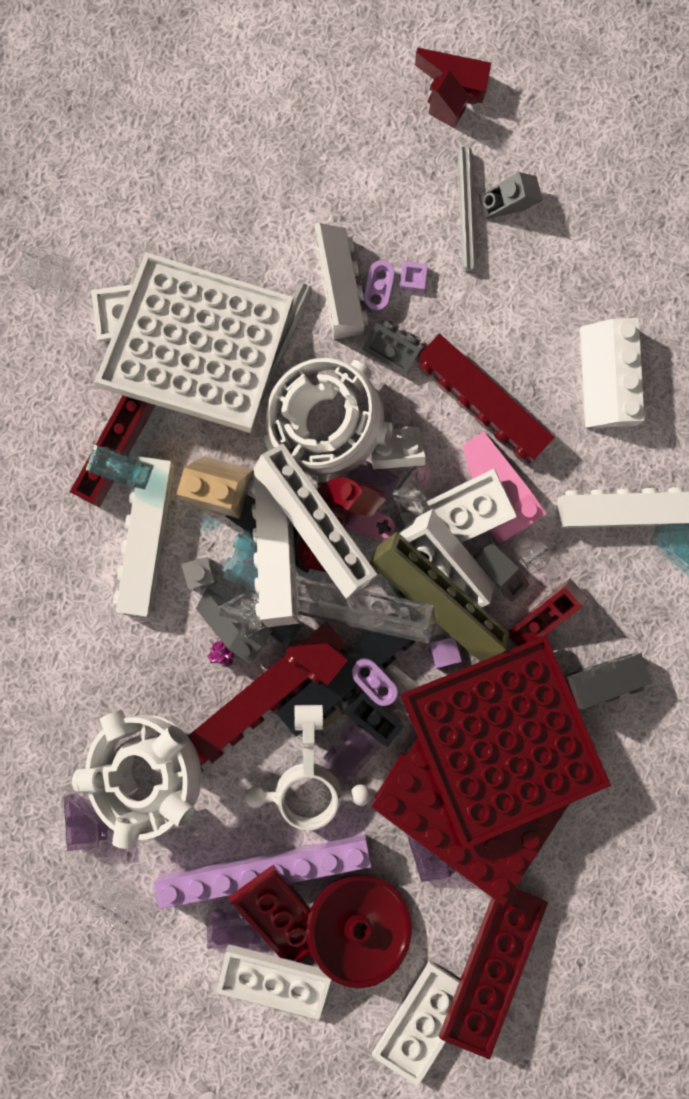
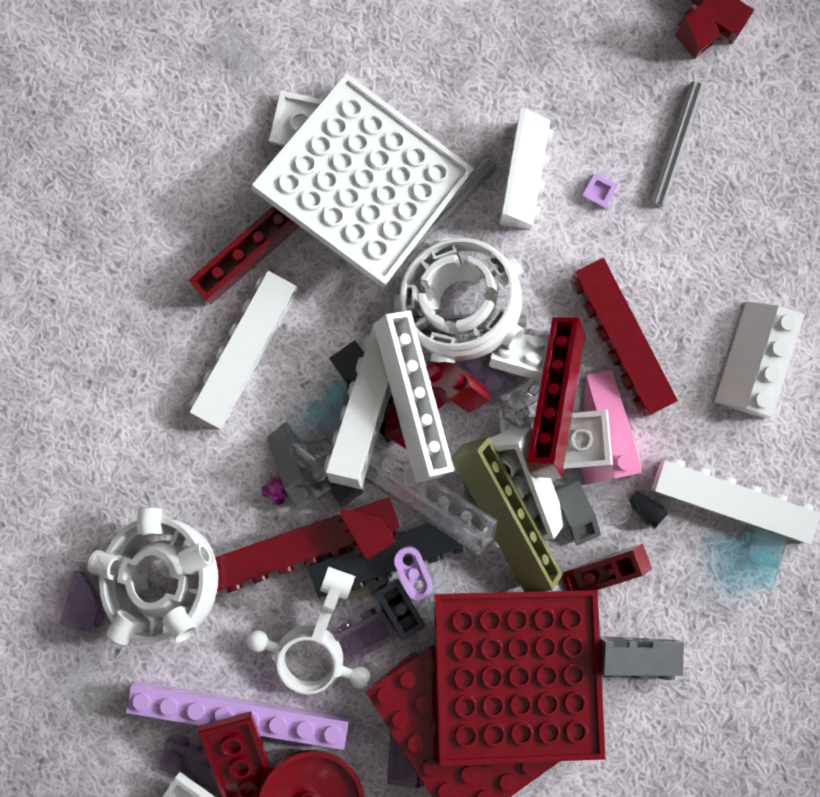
camera: 25 degrees right, 0 degrees up
clear light blue slope [86,445,154,490] -> none
tan slope [177,456,254,519] -> none
light grey brick [181,557,217,590] -> none
bright pink piece [344,511,395,542] -> none
dark grey bracket [362,319,424,376] -> none
lavender plate [364,260,394,313] -> none
lavender tile [429,637,461,668] -> none
dark grey slope [479,172,543,219] -> none
none -> dark red brick [527,317,585,479]
none -> black cone [627,490,668,529]

